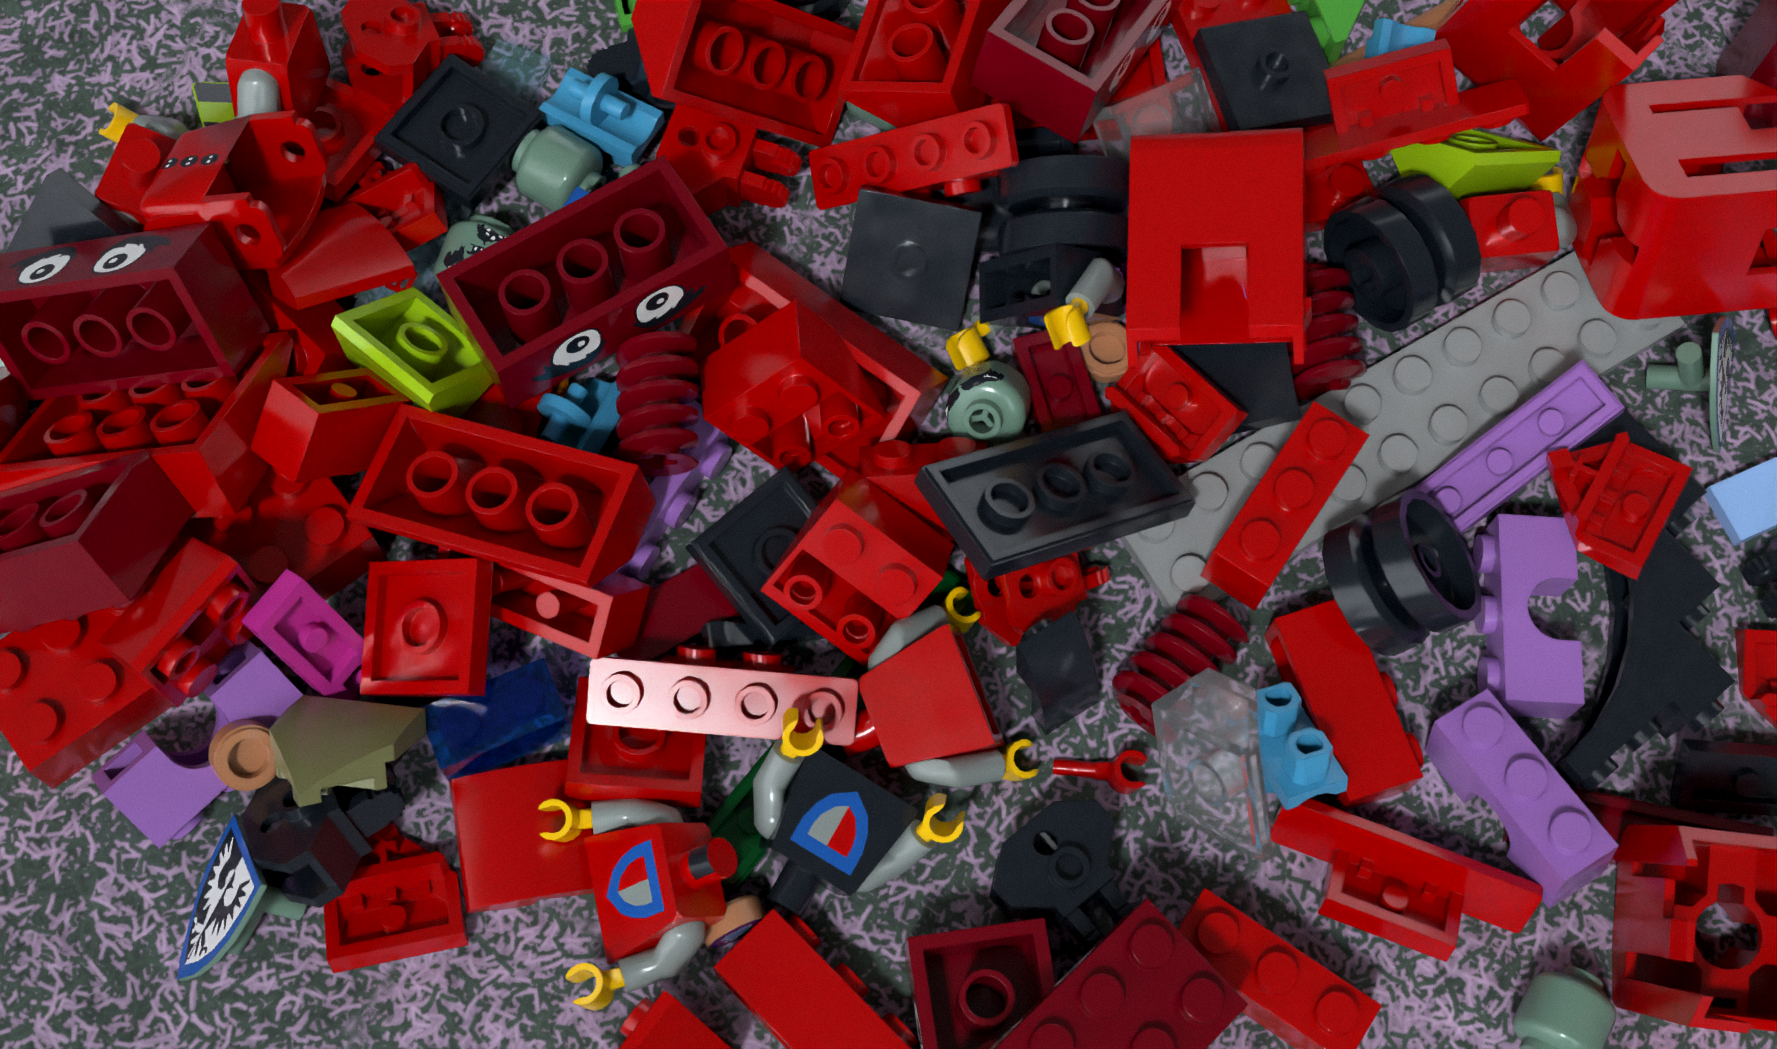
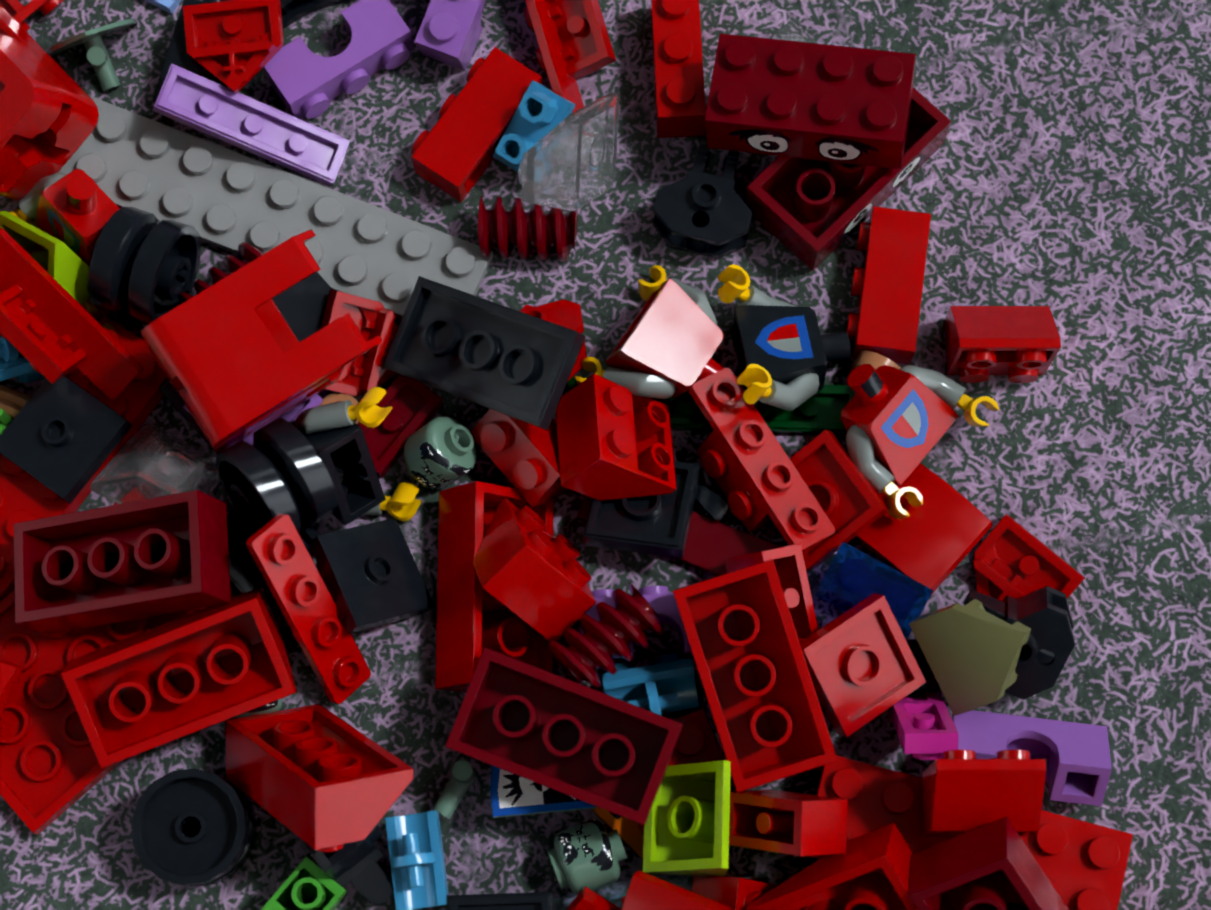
camera: 120 degrees left, 5 degrees up
shield [177,814,306,981] -> none
nougat tile [208,719,276,791] -> none
sand green head [512,125,607,212] -> none
red hinge [656,104,803,217] -> none
black slope [1016,611,1099,735] -> none
red hand [1053,750,1148,794] -> none
red brick [1200,401,1370,611] -> none
black wheel [1322,489,1482,656] -> none

